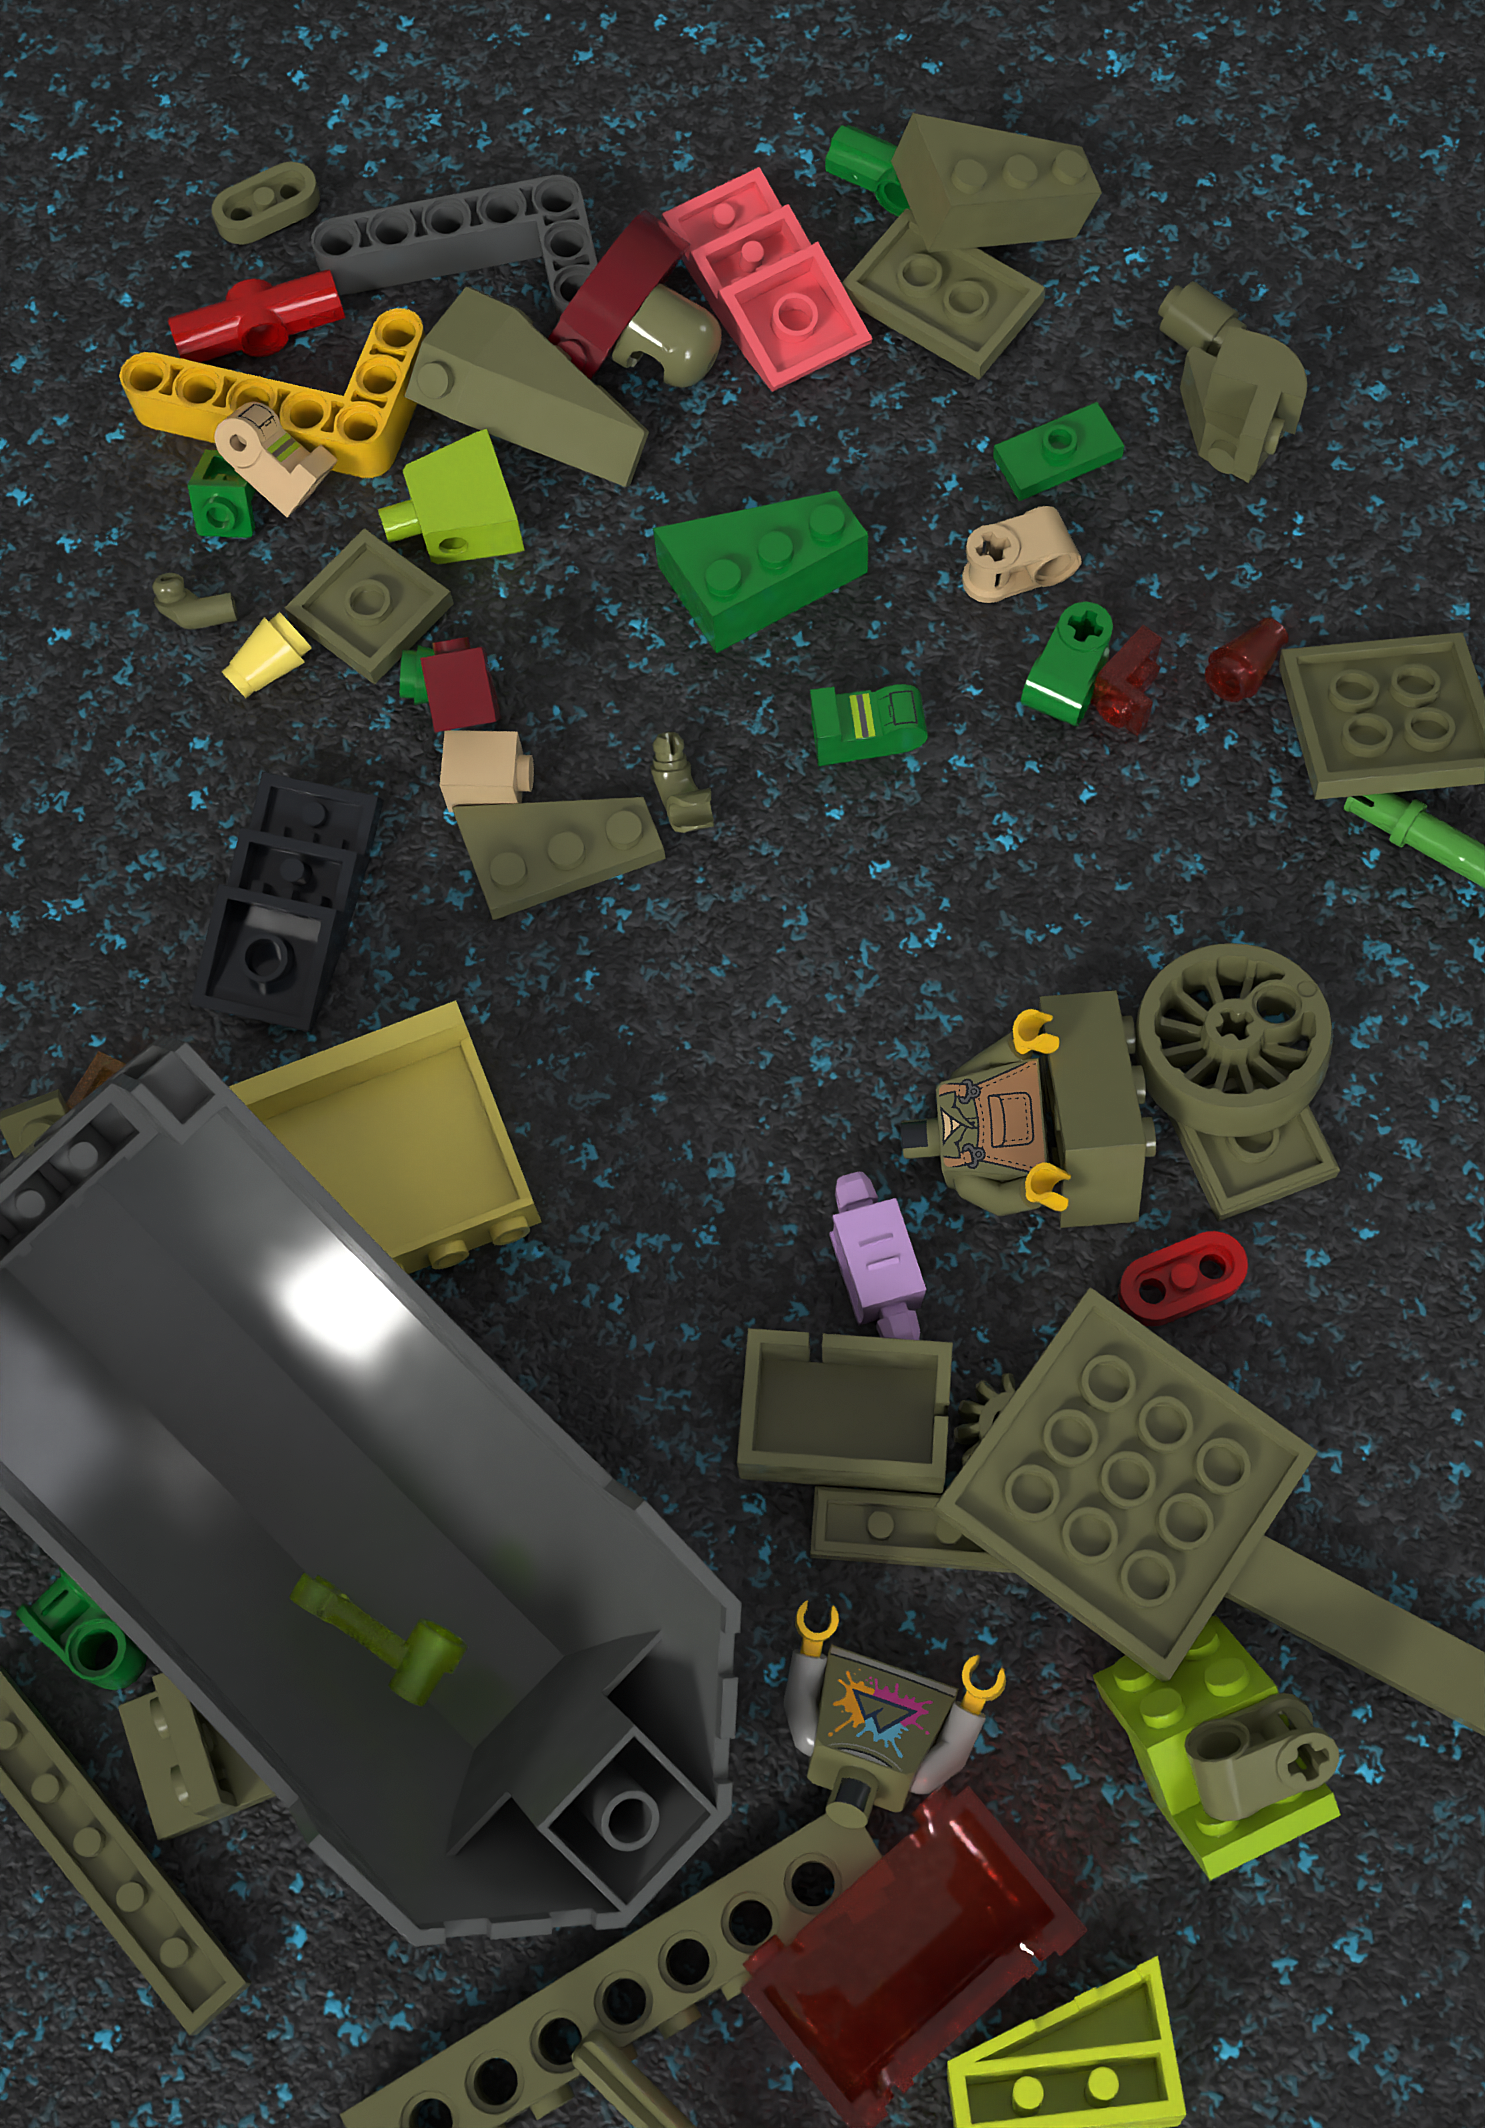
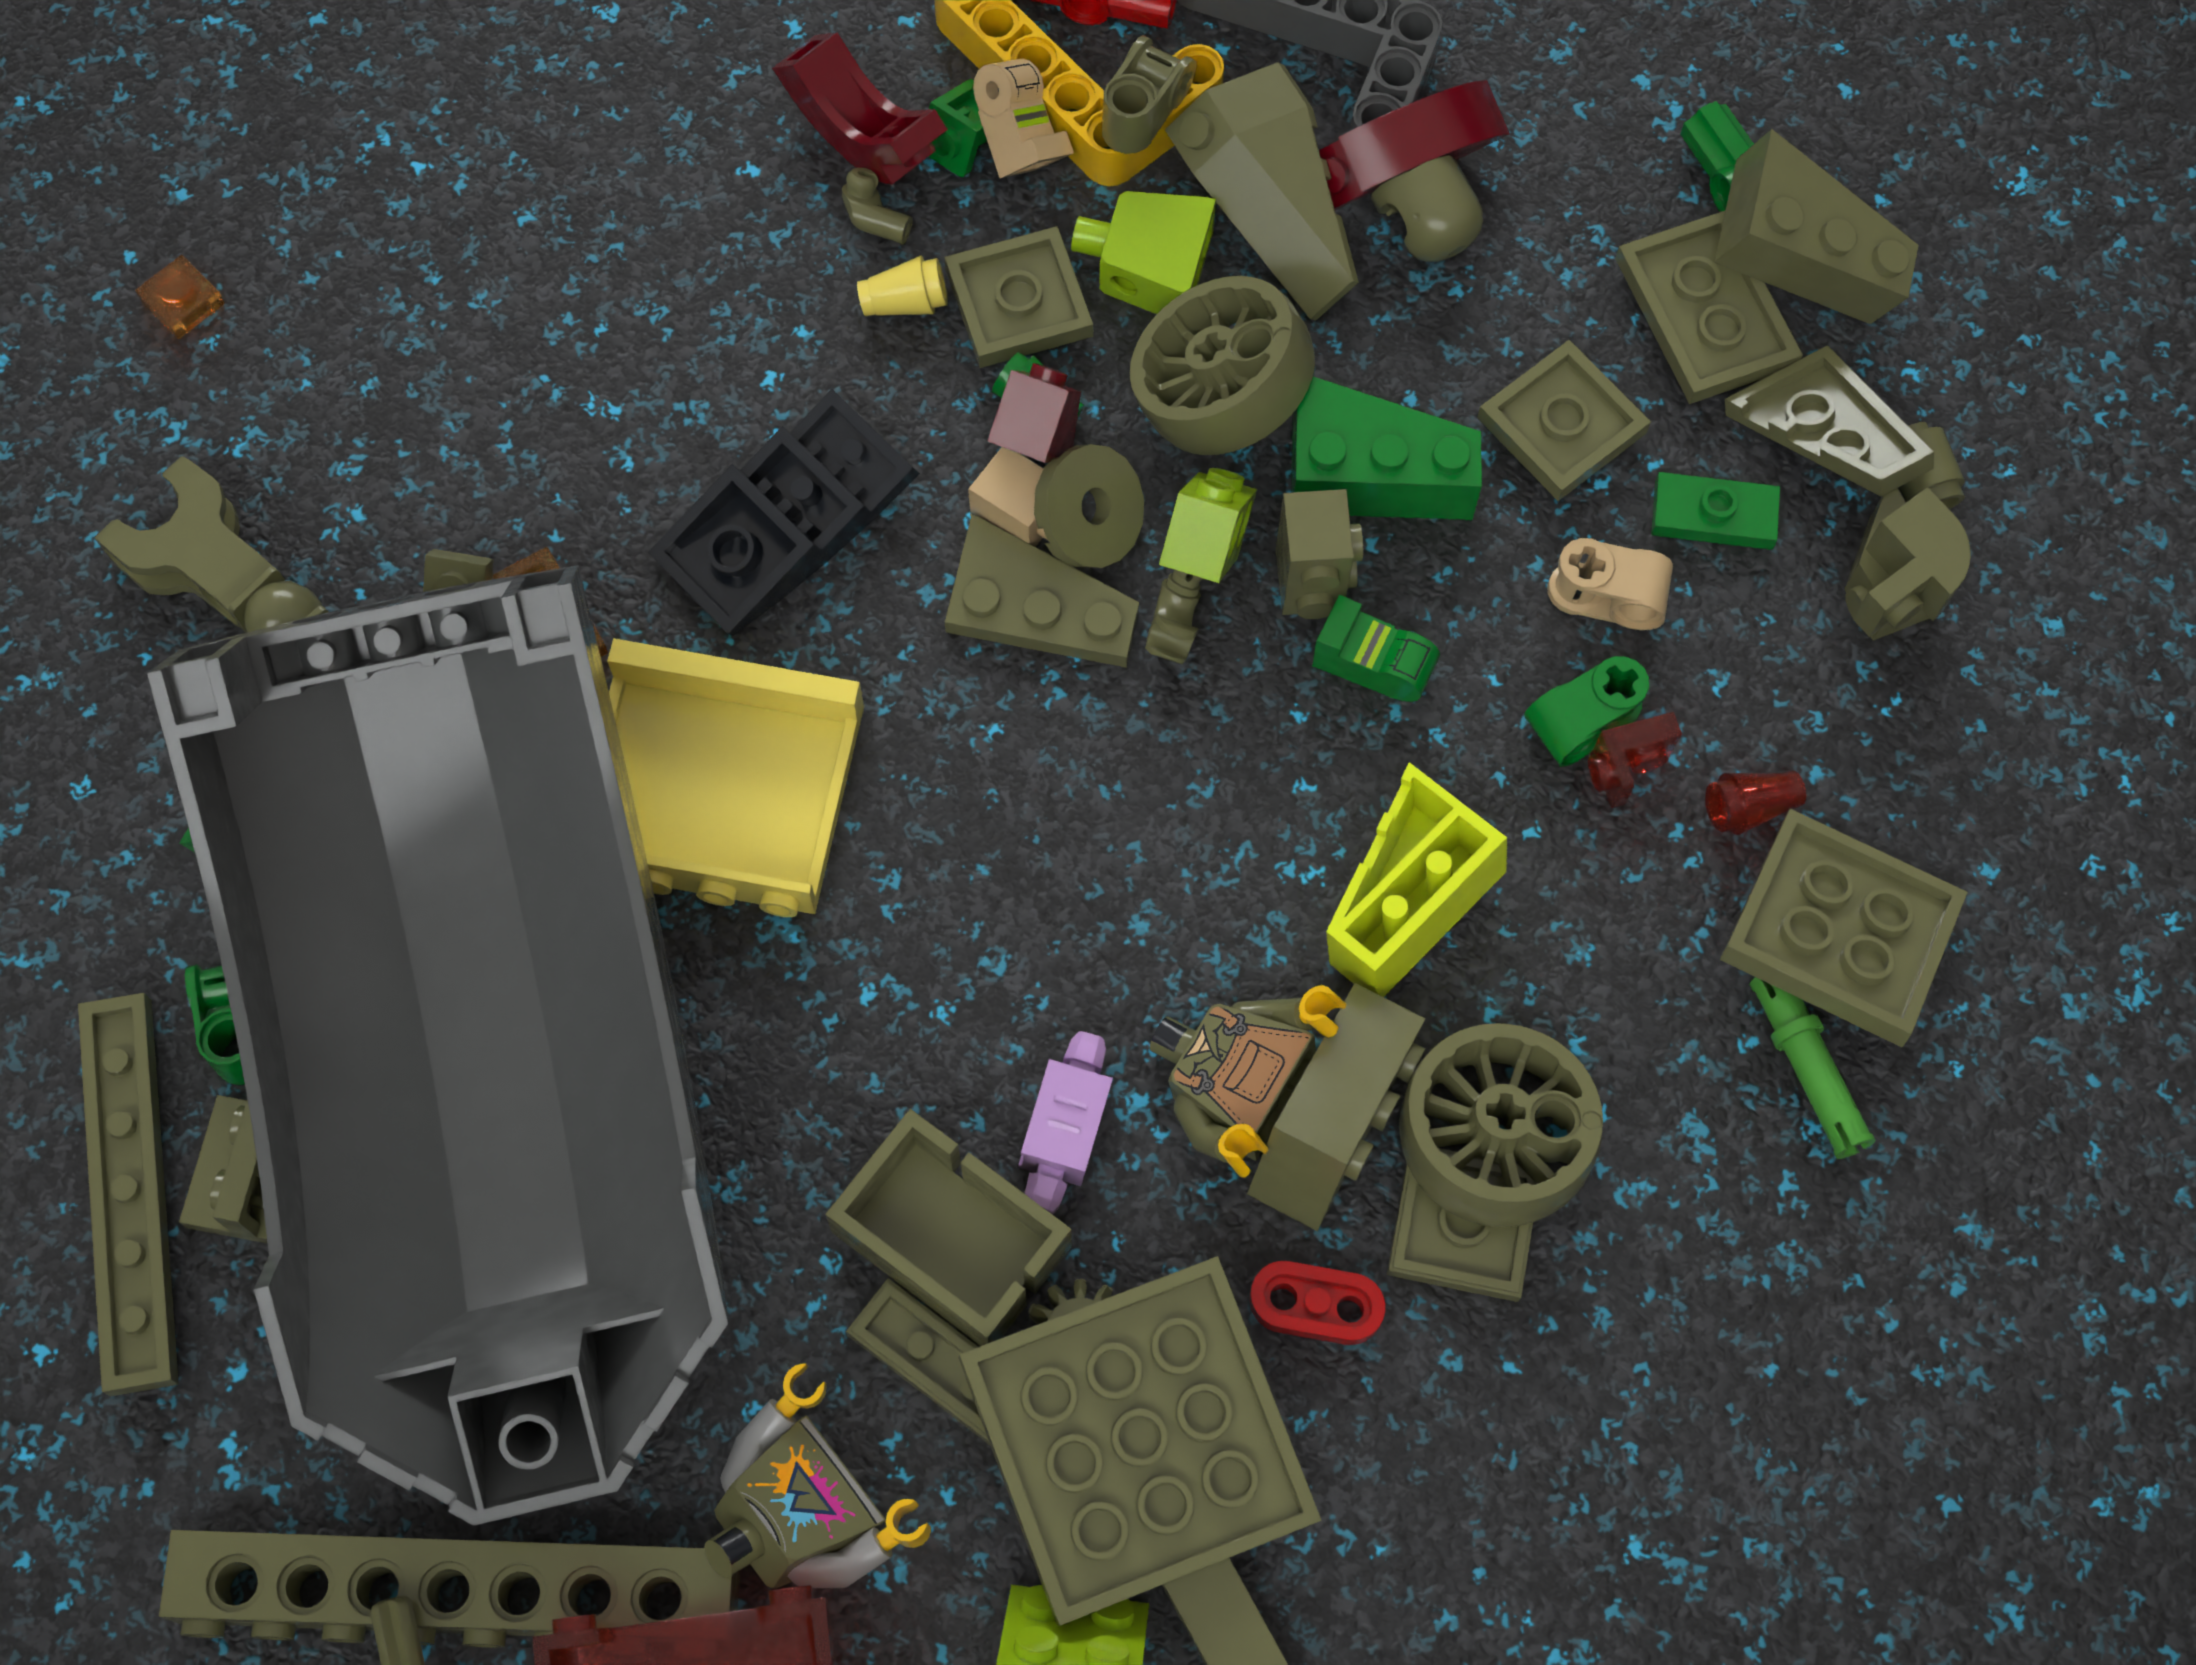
camera: 25 degrees right, 0 degrees up
clear neon green brick [289,1573,468,1707] -> none
coral slope [661,167,872,392] -> none
none -> dark red arch [772,32,948,185]
none -> olive tile [1034,444,1144,568]
none -> olive piece [1102,35,1197,154]
none -> olive piece [1130,276,1315,455]
none -> lime brick [1159,468,1257,583]
none -> olive brick [1276,489,1363,619]
none -> neon yellow wedge [1326,762,1507,997]
none -> olive plate [1477,340,1651,501]
none -> olive wing [1725,345,1934,497]

